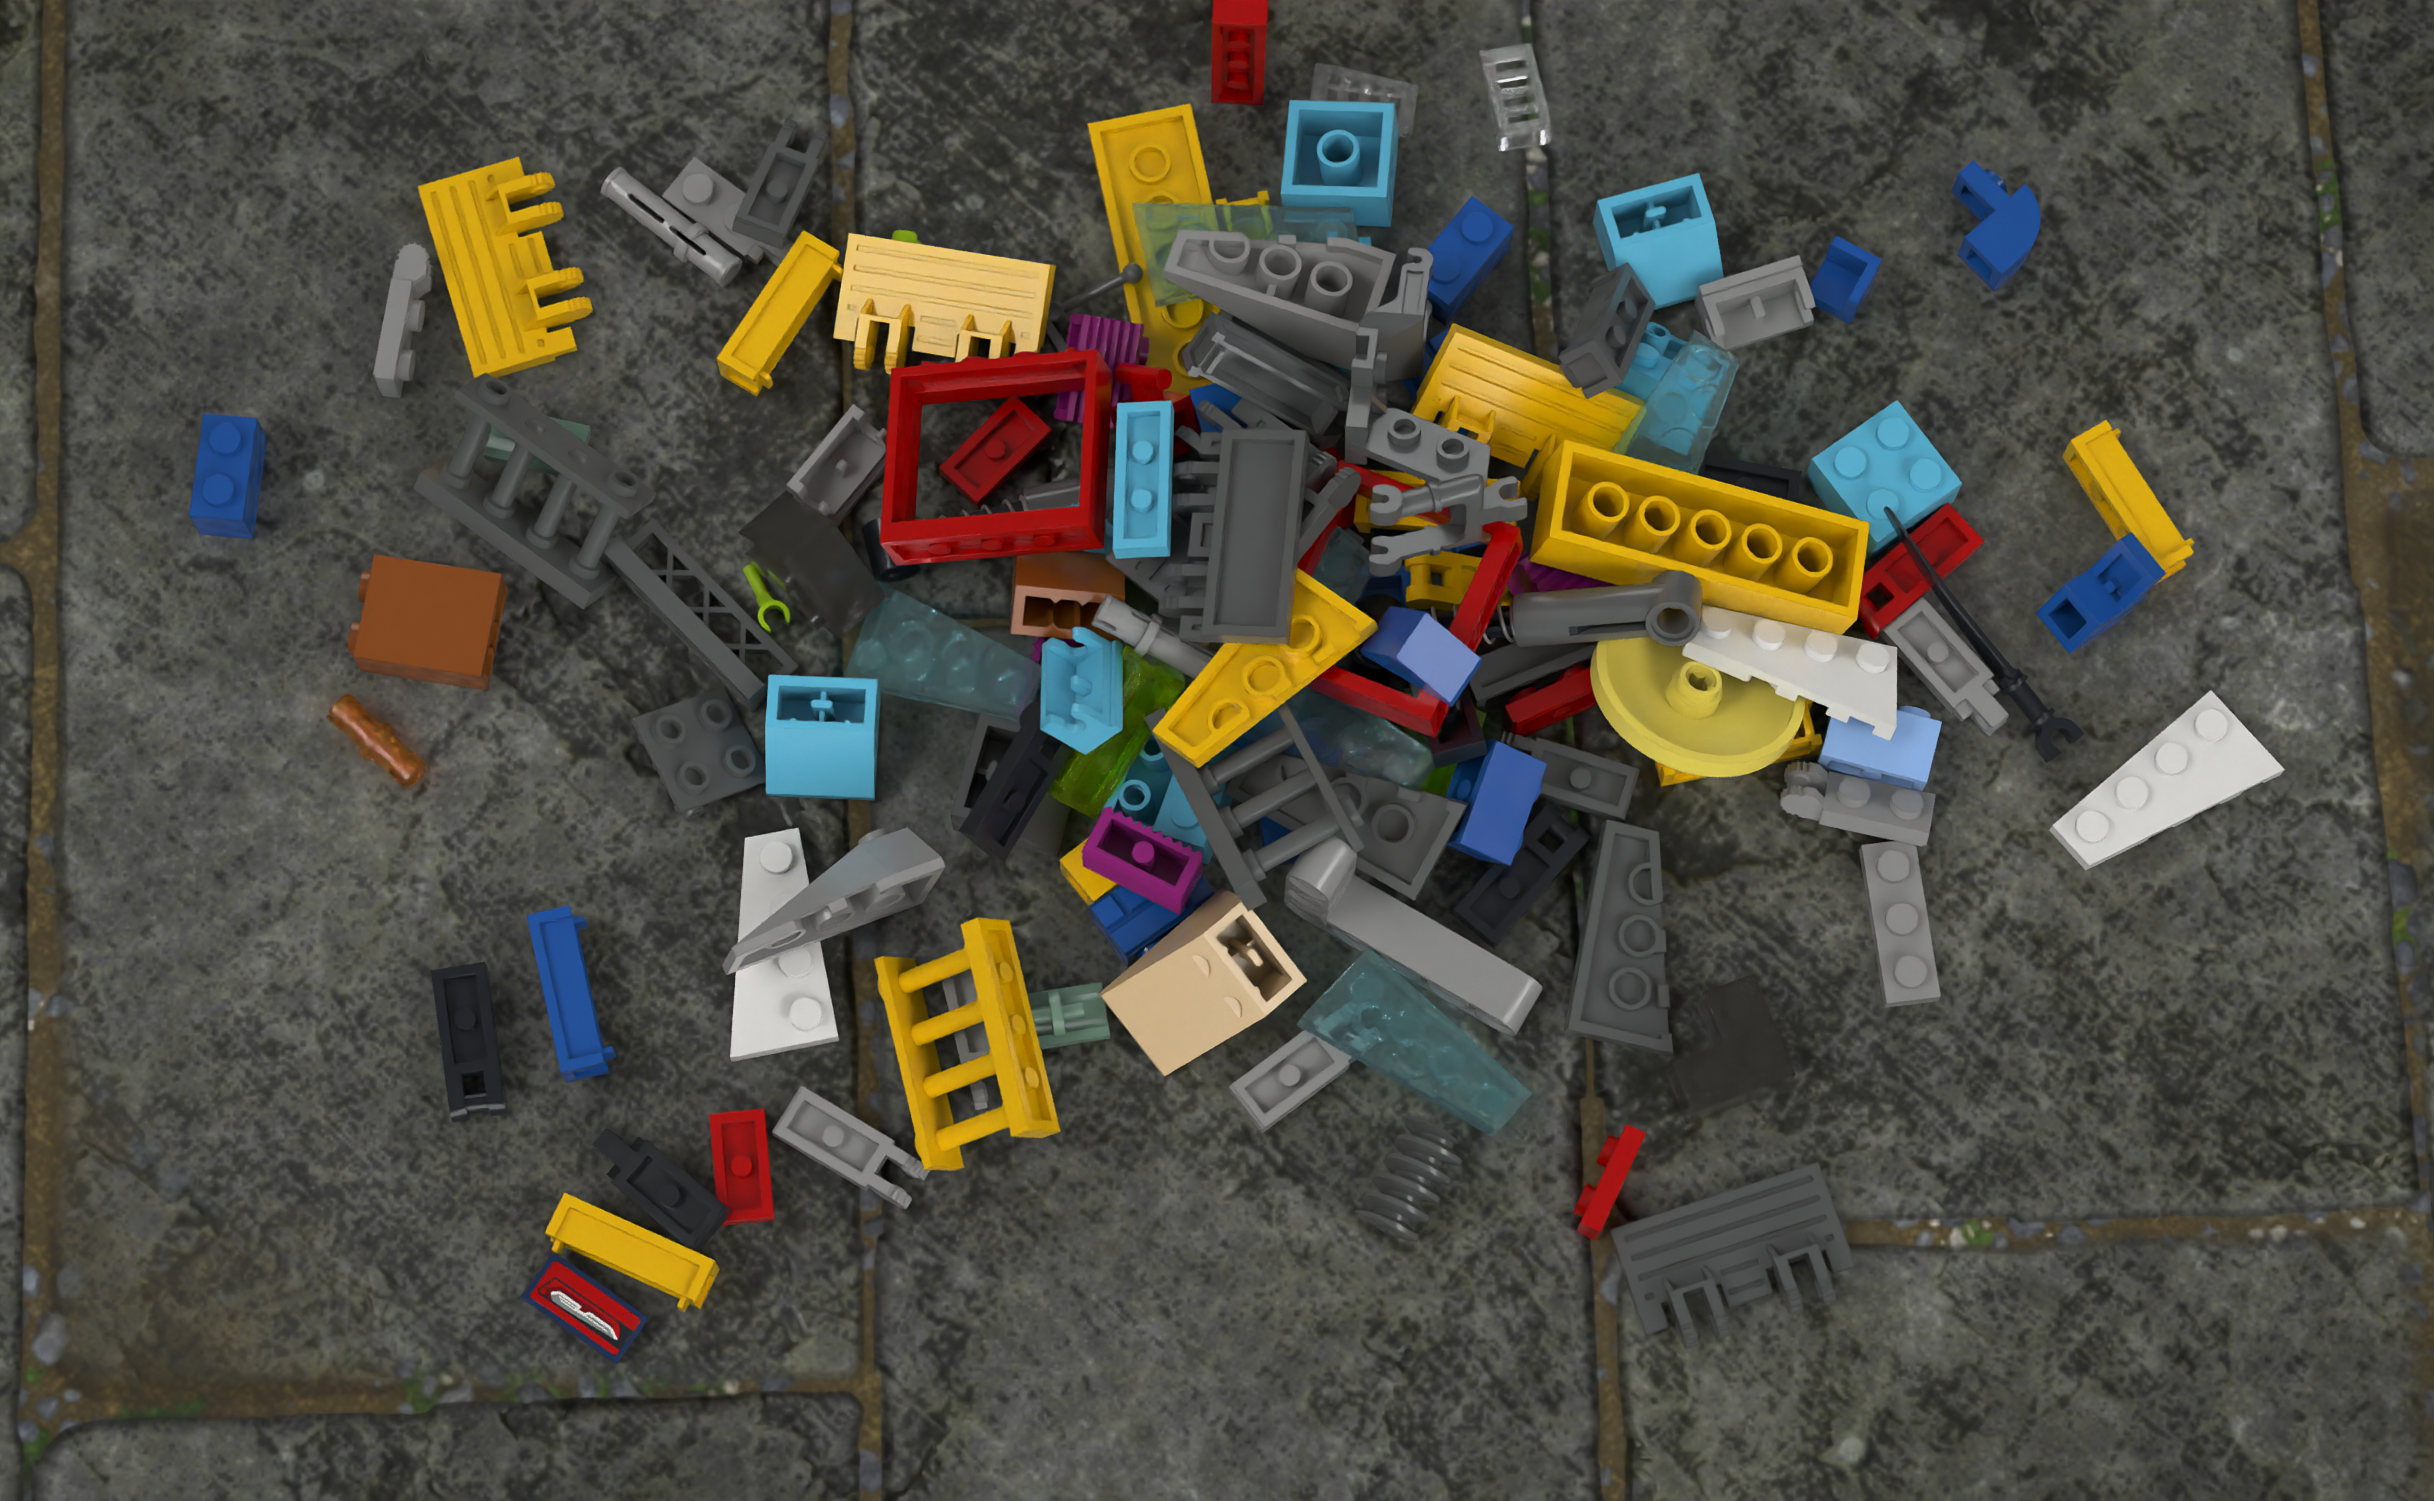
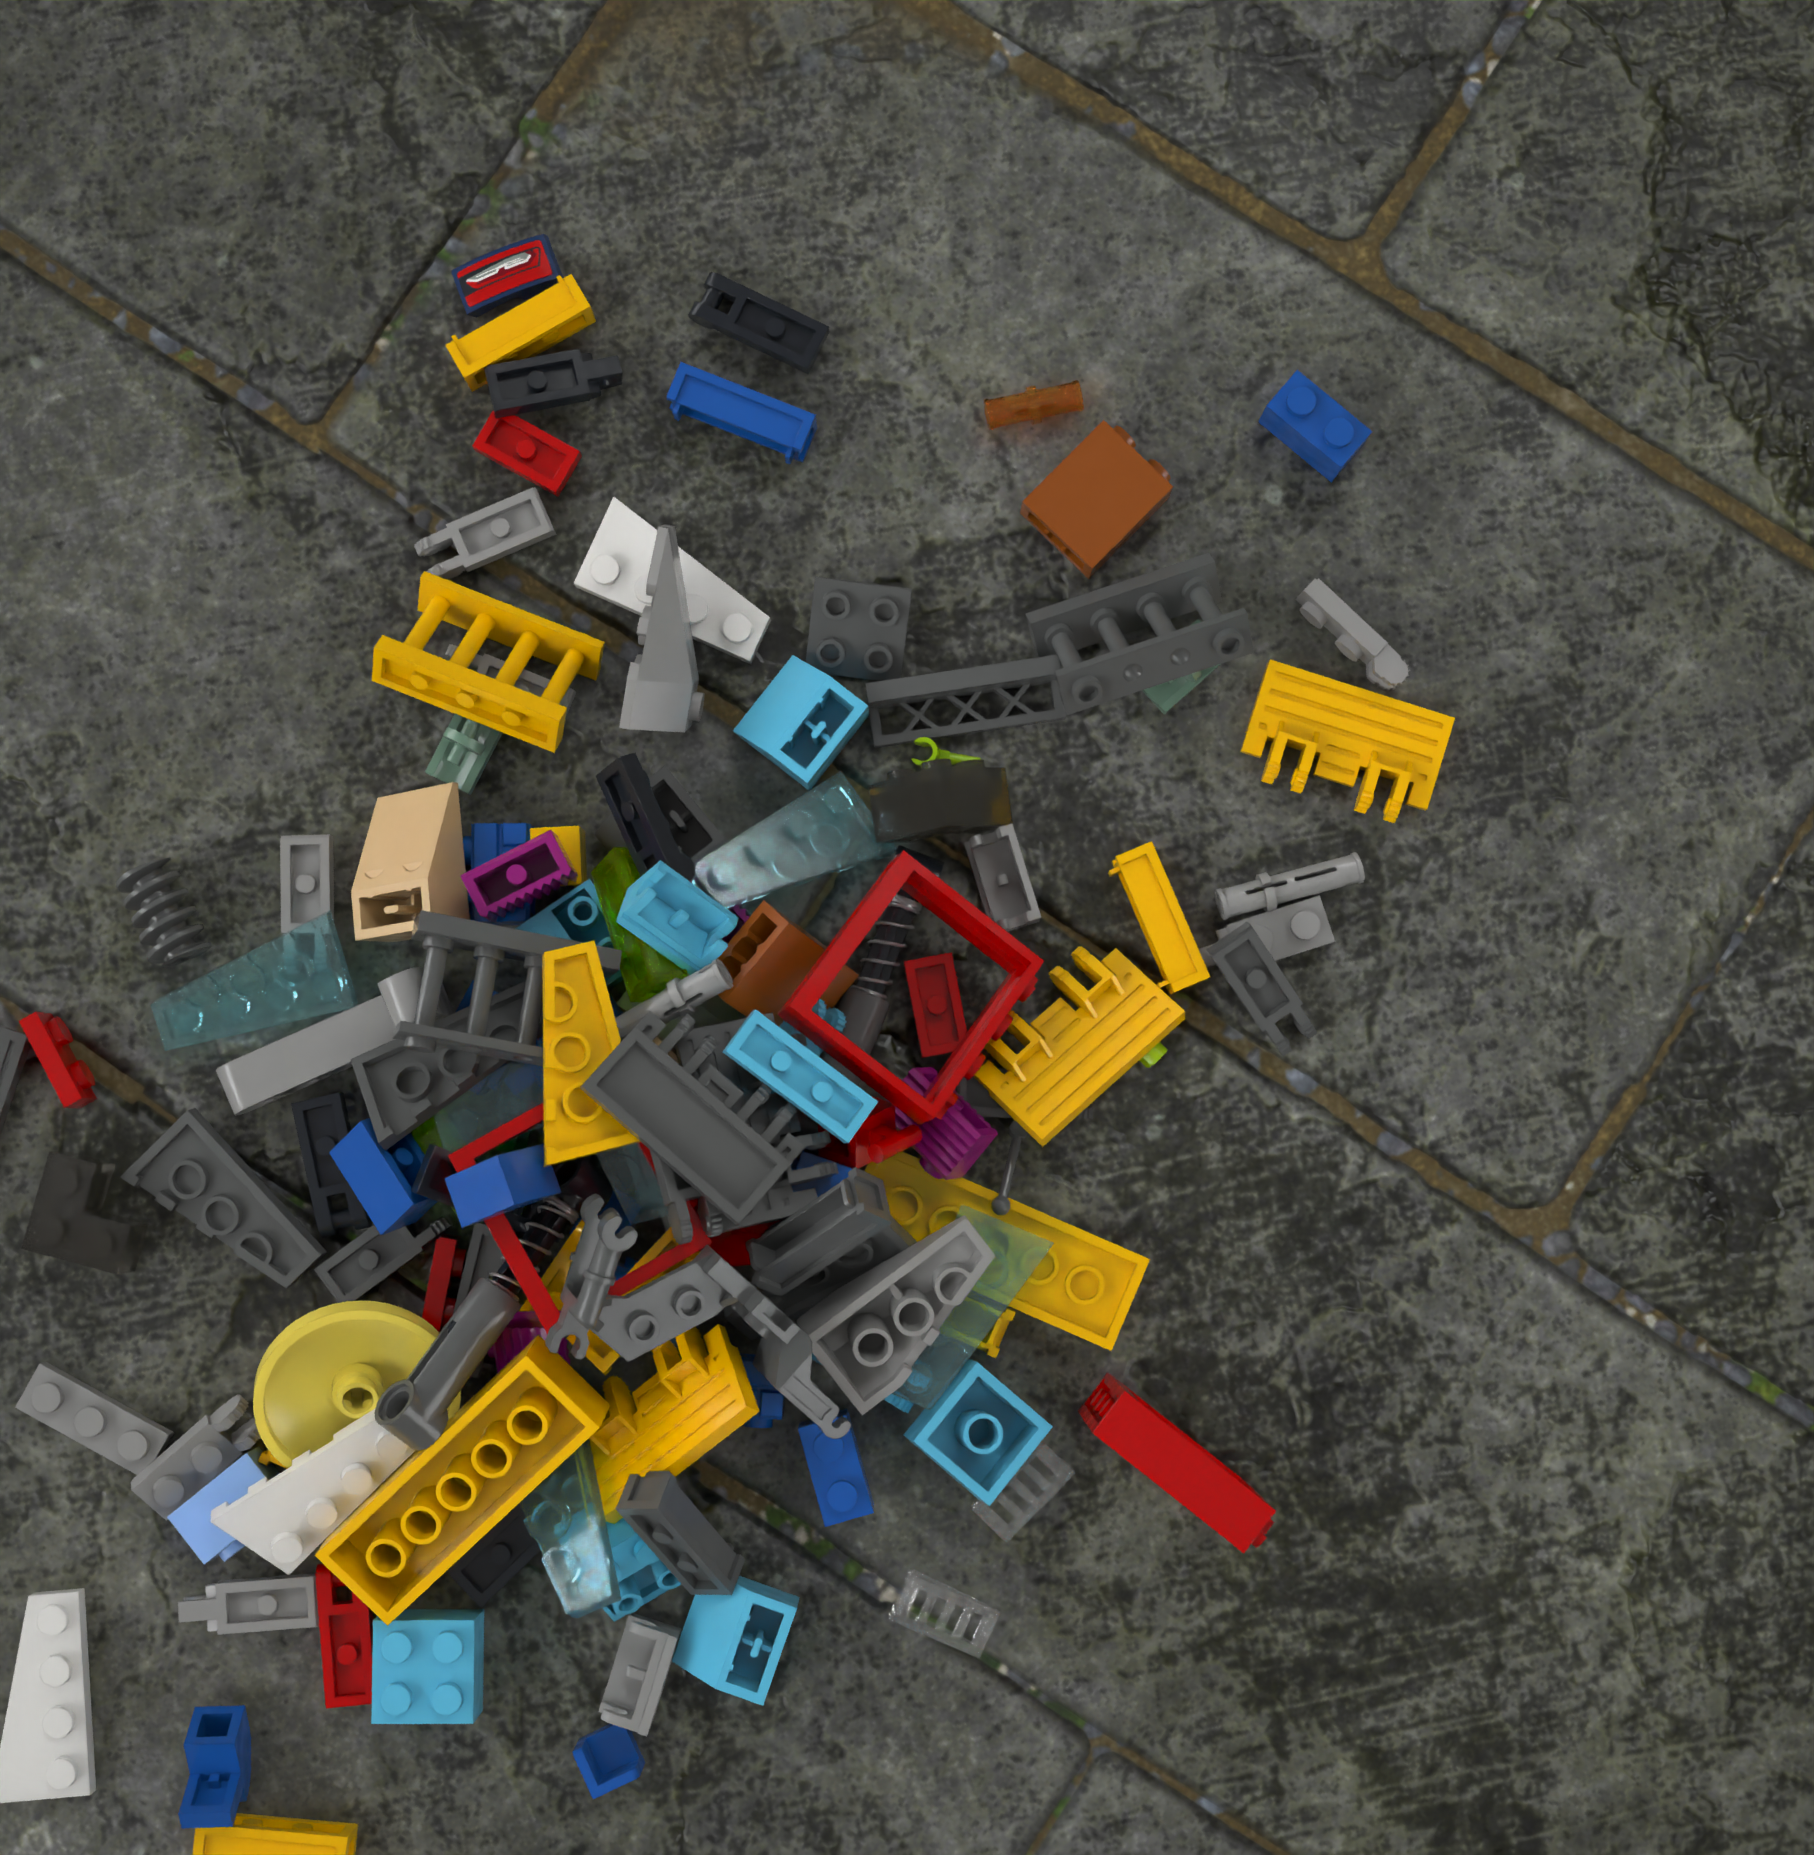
camera: 125 degrees right, 10 degrees up
black sword [1883,506,2084,763] -> none

